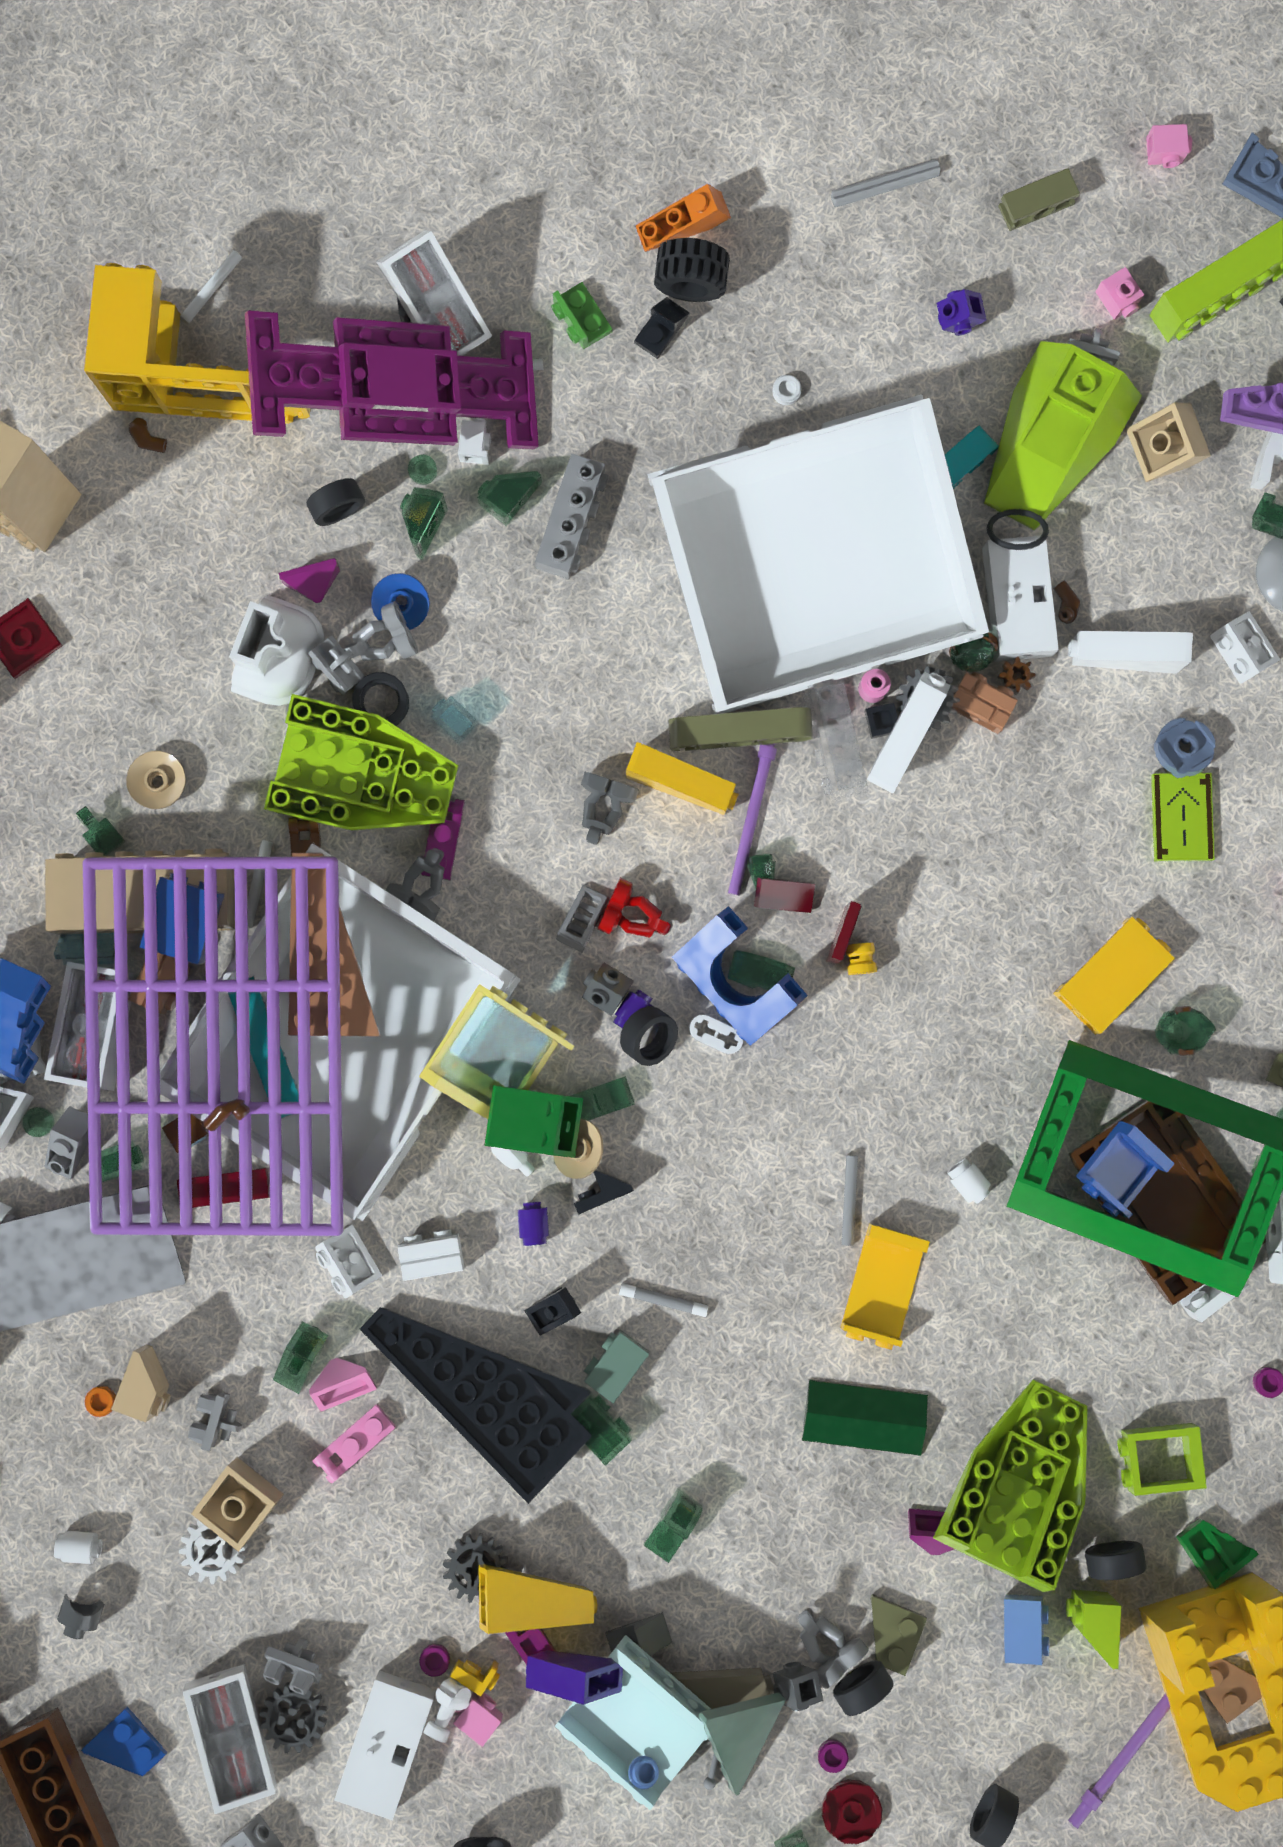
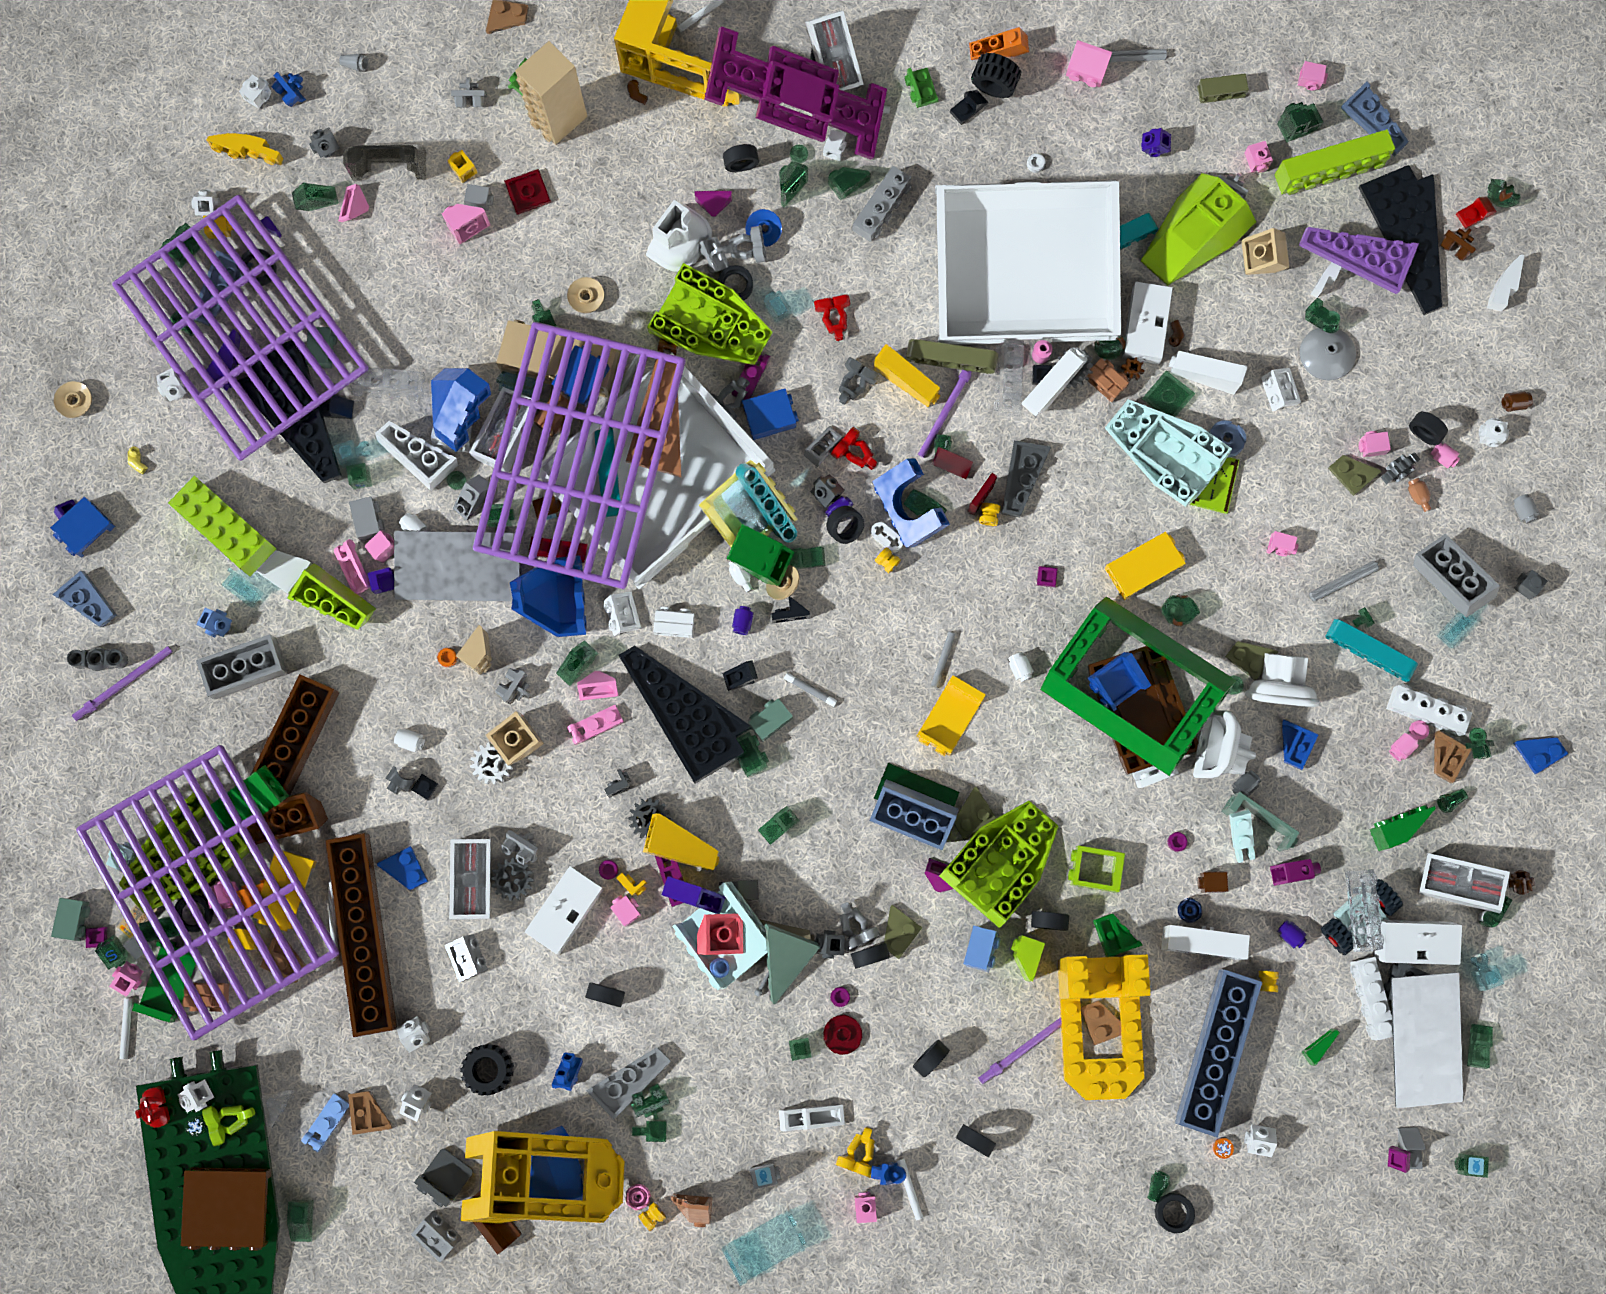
camera: 20 degrees right, 5 degrees down
reddish brown arm [203,1099,250,1131] -> none
white leg [423,1678,471,1743] -> none
black tyre [986,509,1049,550] -> none
none -> black plate [411,774,439,800]
none -> blue panel [510,555,587,637]
none -> dark grey bracket [604,769,631,798]
none -> coral slope [697,914,743,955]
none -> teal beam [736,463,797,543]
none -> blue brick [742,388,799,440]
none -> red piece [814,294,851,341]
none -> sand blue brick [869,779,958,850]
none -> yellow wheel [875,547,901,574]
none -> olive wing [954,787,996,839]
none -> dark grey wing [1002,440,1051,517]
none -> magenta tile [1036,566,1058,588]
none -> bright pink slope [1066,40,1112,87]
none -> light aqua wedge [1105,399,1232,507]
none -> clear green tile [1142,370,1195,417]
none -> clear green brick [1277,102,1323,143]

